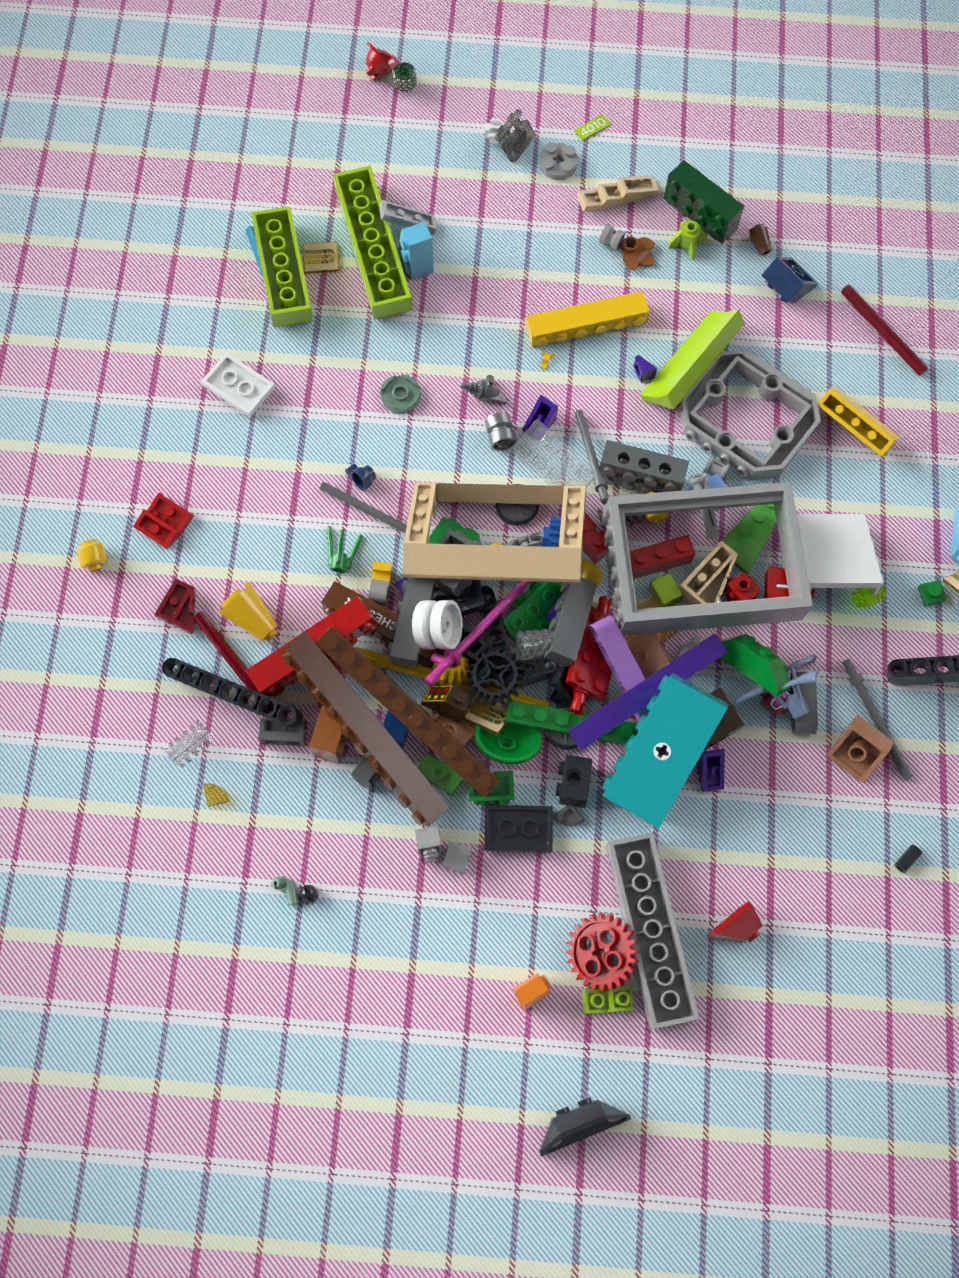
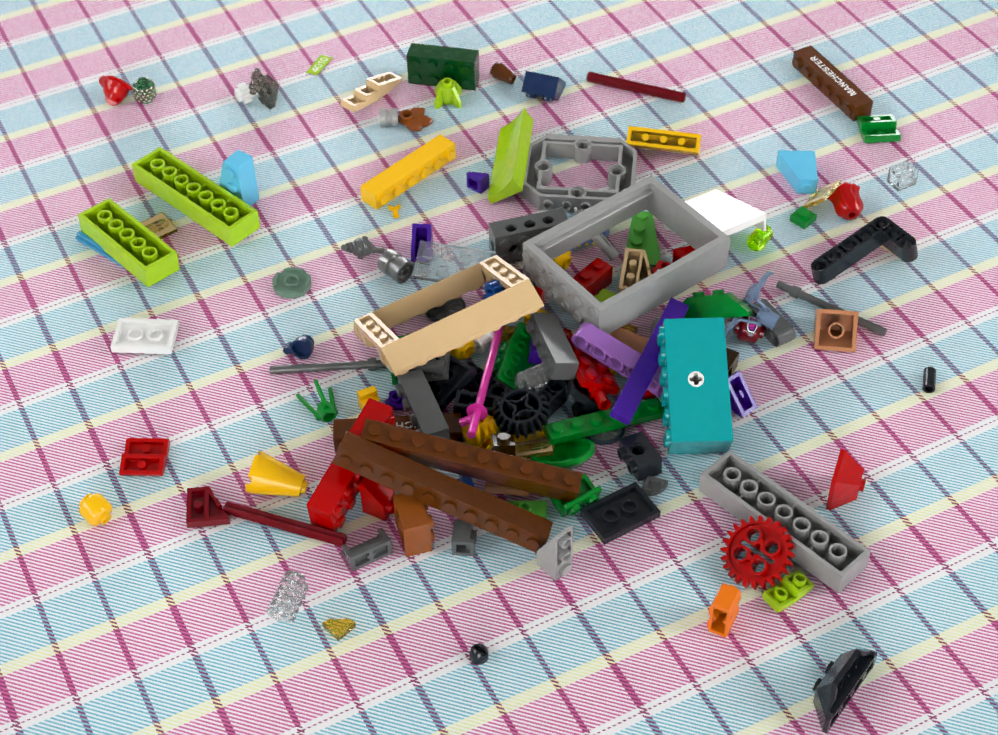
camera: 30 degrees left, 25 degrees down
black beam [162,658,303,728] -> none
sand green arm [271,876,299,906] -> none
light grey tile [379,200,436,235] -> none
white wheel [412,600,463,649] -> none
light grey piece [442,841,472,875] -> none
light grey plate [539,142,578,180] -> none
dark grey bar [575,410,609,504] -> none

